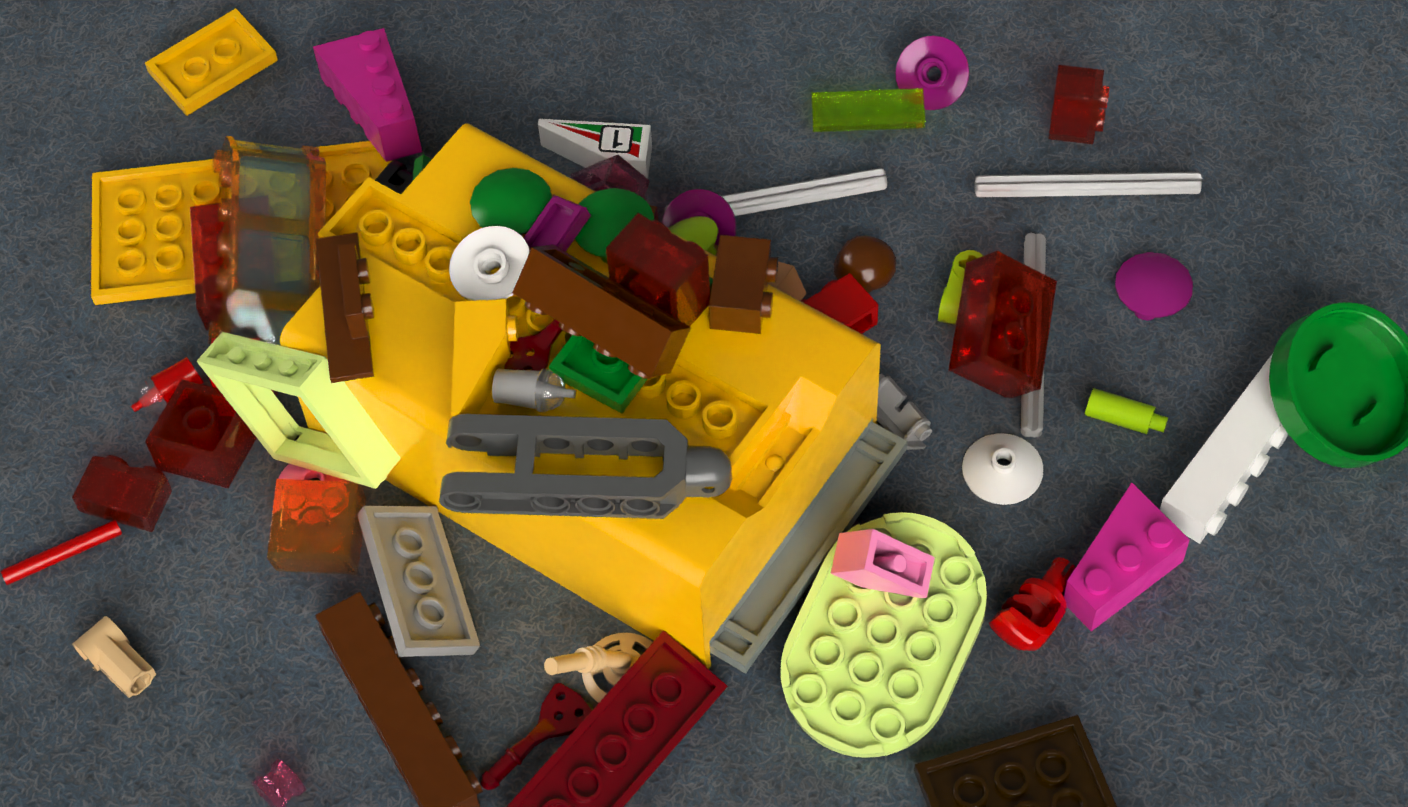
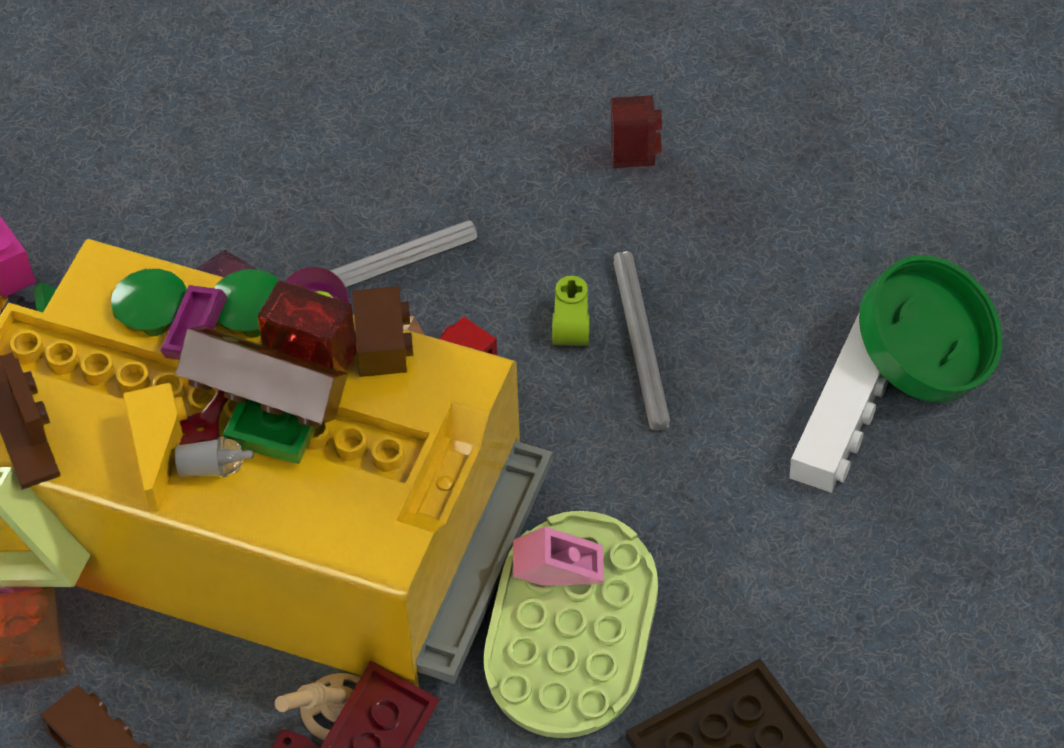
camera: 15 degrees left, 5 degrees down
light grey plate [357,506,480,657] -> none
dark grey piece [439,414,732,519] -> none
white dish [449,226,530,301] -> none
white slope [538,119,652,184] -> none
clear neon green plate [811,88,925,132] -> none
reddish brown hair [834,235,896,293] -> none
light grey hinge [877,373,932,450] -> none
magenta dish [896,36,969,110] -> none
clear red brick [948,251,1057,398] -> none
white dish [962,433,1043,505] -> none
axle [974,172,1202,198] -> none
red piece [989,557,1076,651] -> none
dark pink wedge [1064,483,1190,631] -> none
lime cylinder [1085,388,1168,434] -> none
magenta dish [1115,252,1193,321] -> none

